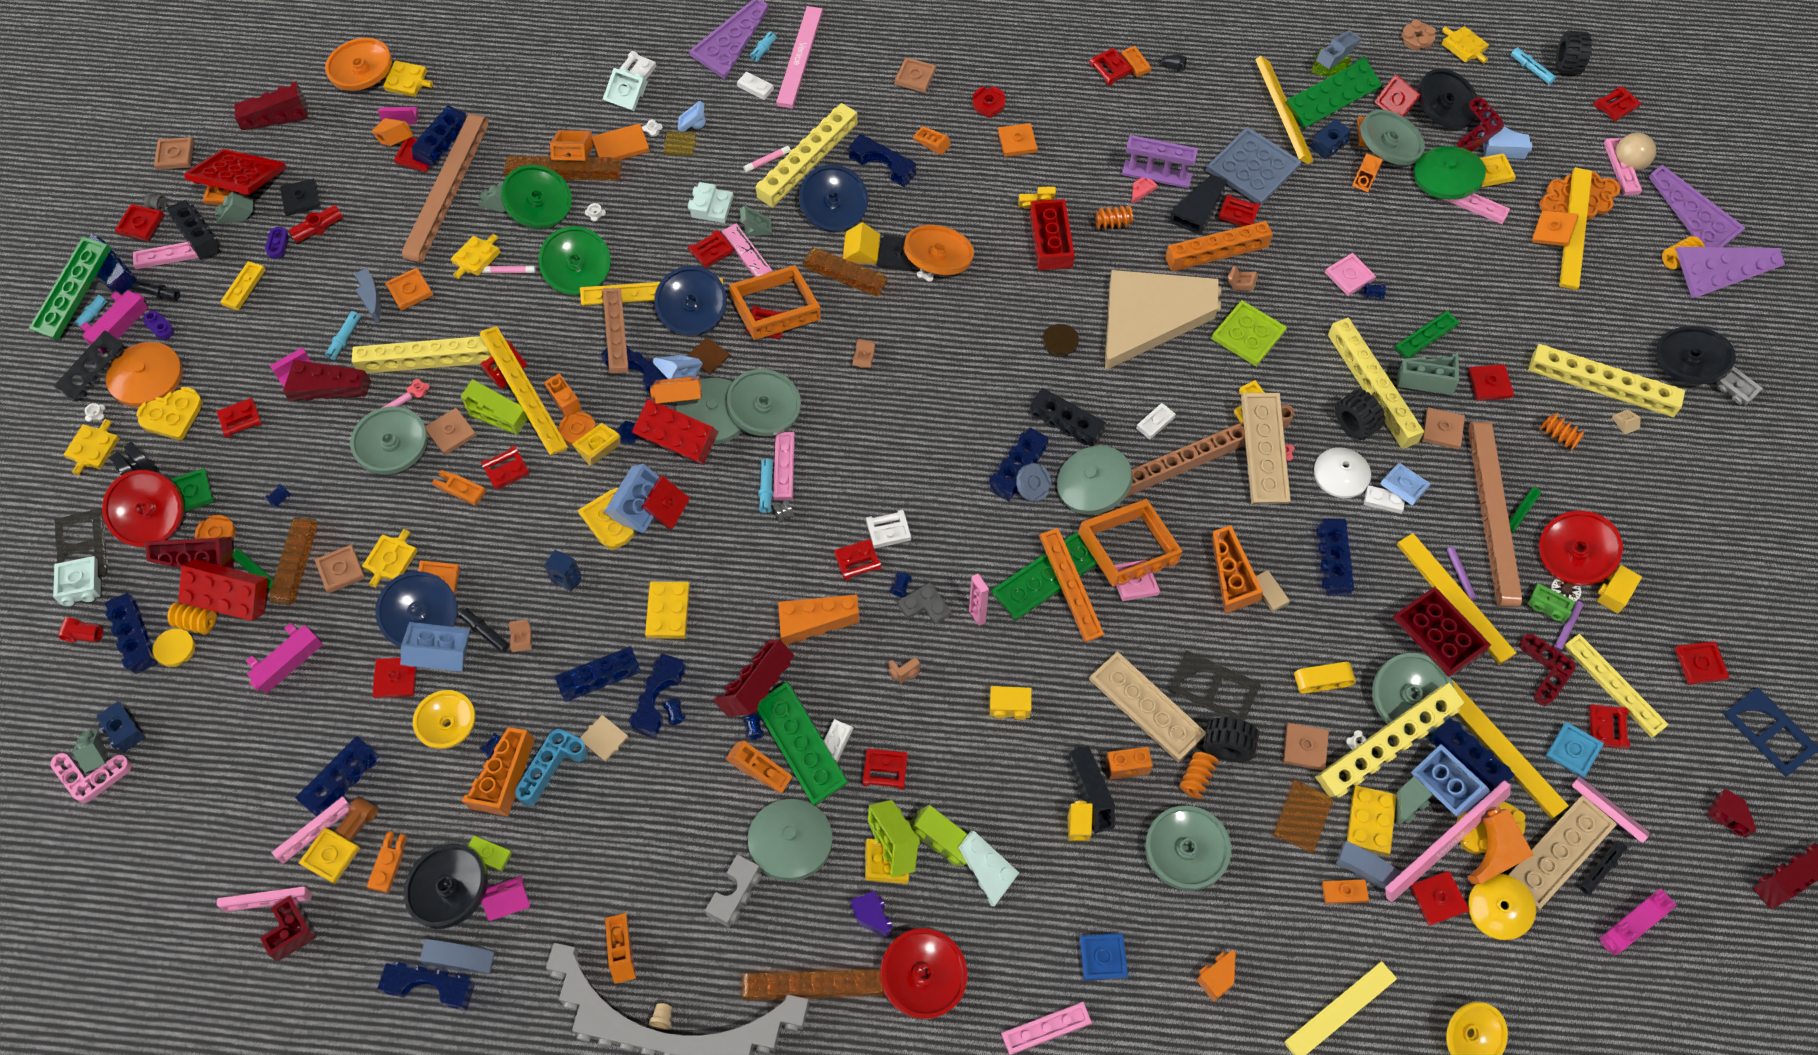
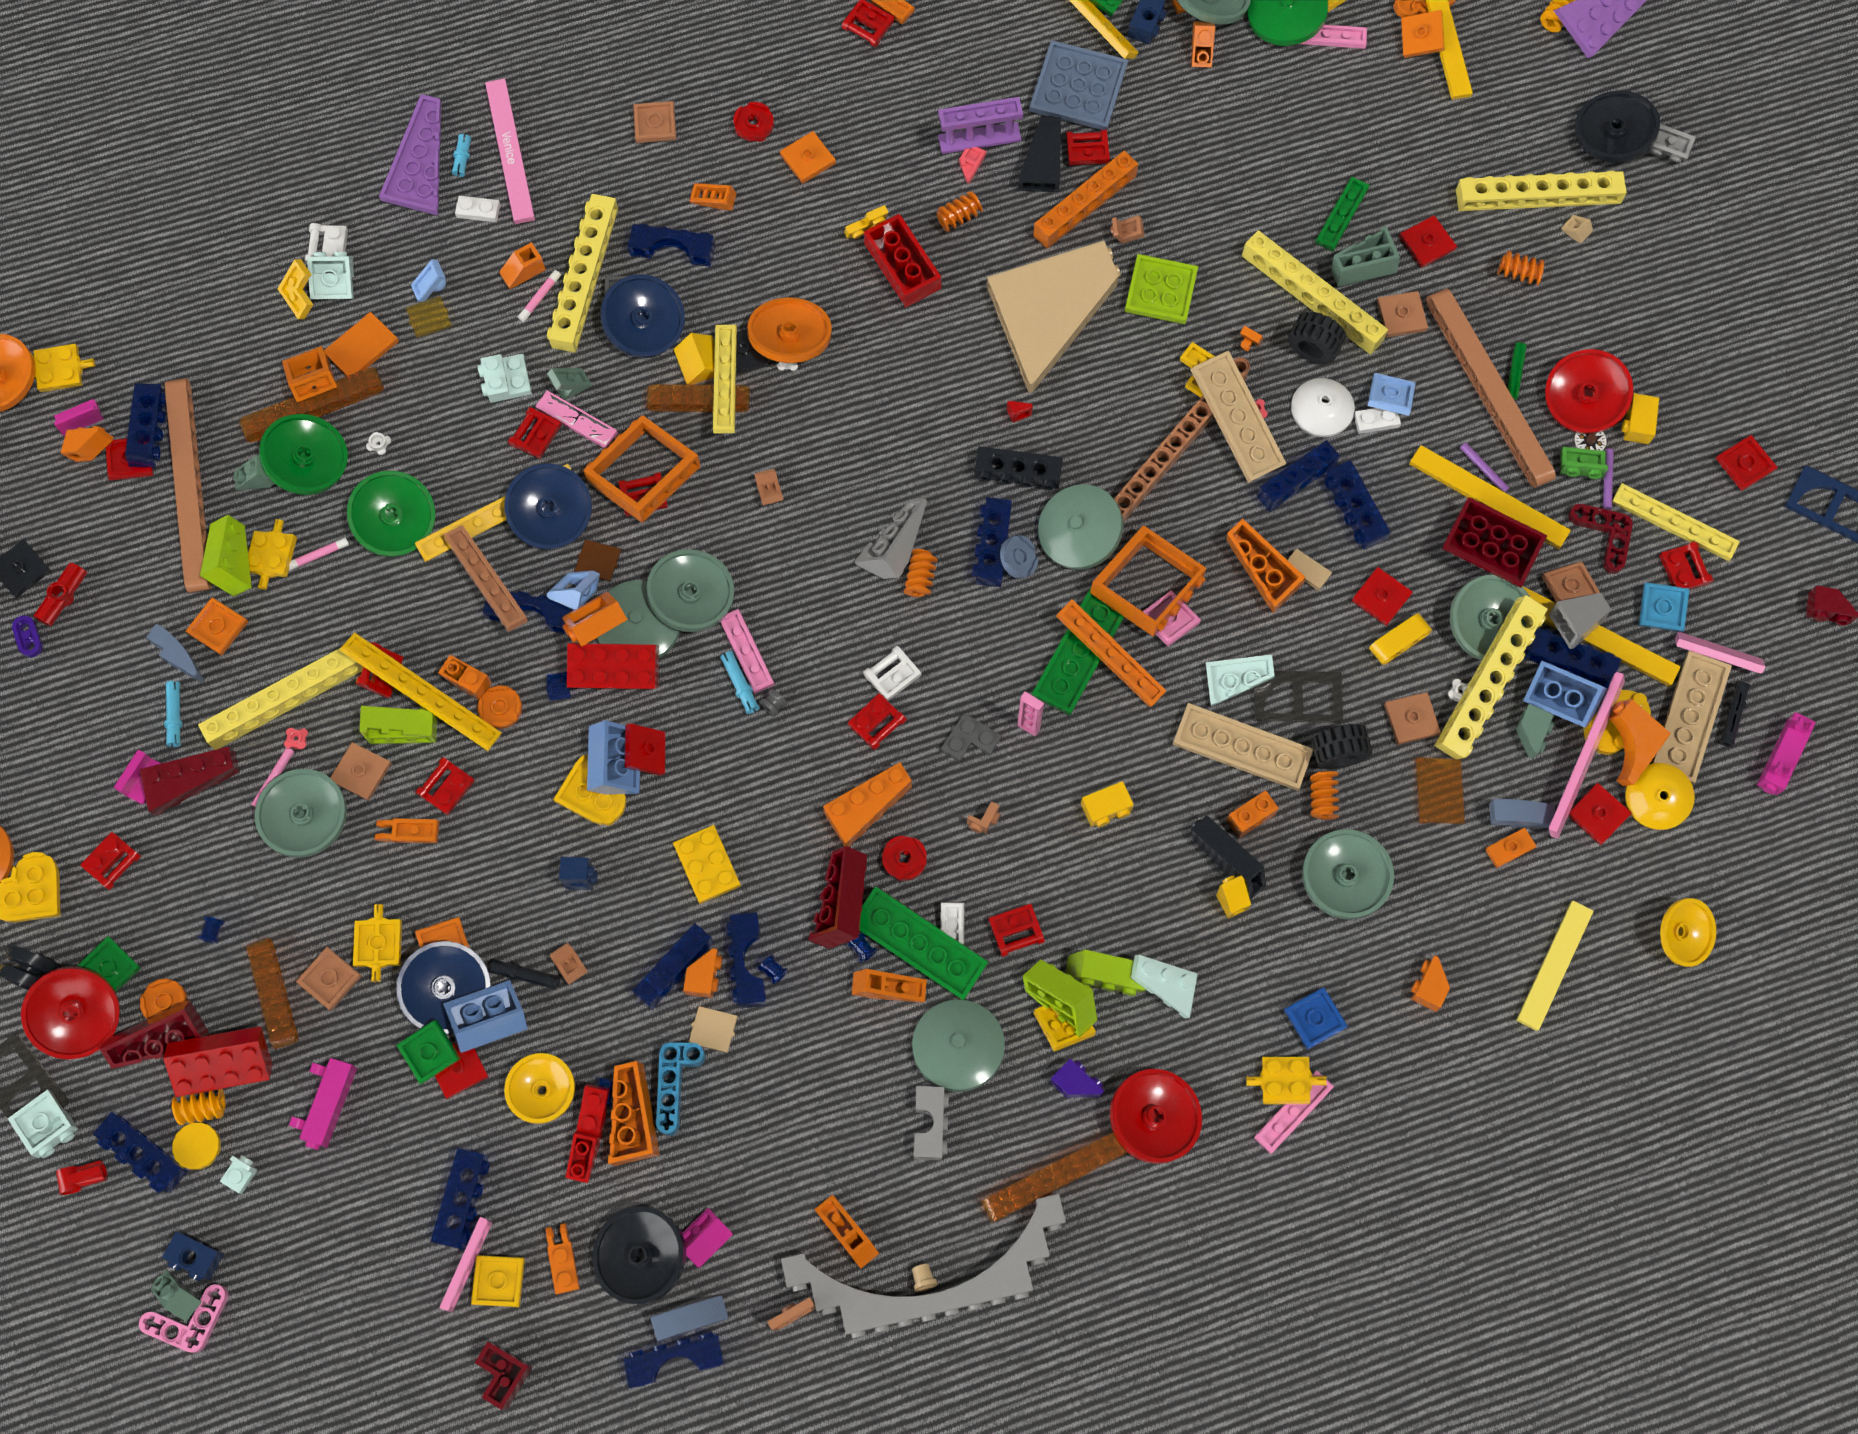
camera: 25 degrees left, 10 degrees up
bright pink tile [217,887,312,912] -> none
yellow plate [220,261,266,311] -> none
green axle [232,549,276,590] -> none
dark orange piece [335,797,378,842] -> none
lime plate [468,836,512,872] -> none
yellow slope [572,422,620,467] -> none
white plate [642,119,662,137] -> none
clear blue bush [890,572,912,598] -> none
dark brown tile [1043,324,1079,357] -> none
white plate [1136,403,1176,440] -> none
bright pink plate [1325,253,1376,296] -> none
yellow plate [1347,785,1397,856] -> none
clear blue bush [1364,282,1386,300] -> none
none -> lime wedge [200,515,252,596]
none -> light aqua bracket [220,1155,258,1194]
none -> yellow plate [278,259,313,319]
none -> green plate [396,1020,461,1084]
none -> orange slope [499,242,546,289]
none -> red slope [565,1084,610,1183]
none -> orange slope [683,948,722,998]
none -> light yellow tile [713,325,737,433]
none -> nougat plate [767,1297,816,1332]
none -> light grey wedge [855,498,927,579]
none -> red plate [882,835,927,882]
none -> orange piece [904,549,938,597]
none -> red slope [1007,401,1033,423]
none -> light aqua wing [1206,655,1275,707]
none -> orange tile [1240,325,1263,352]
none -> yellow plate [1246,1057,1327,1104]
none -> clear blue brick [1257,440,1340,512]
none -> red plate [1352,567,1413,626]
none -> nougat plate [1542,561,1600,603]
none -> light grey slope [1549,593,1611,649]

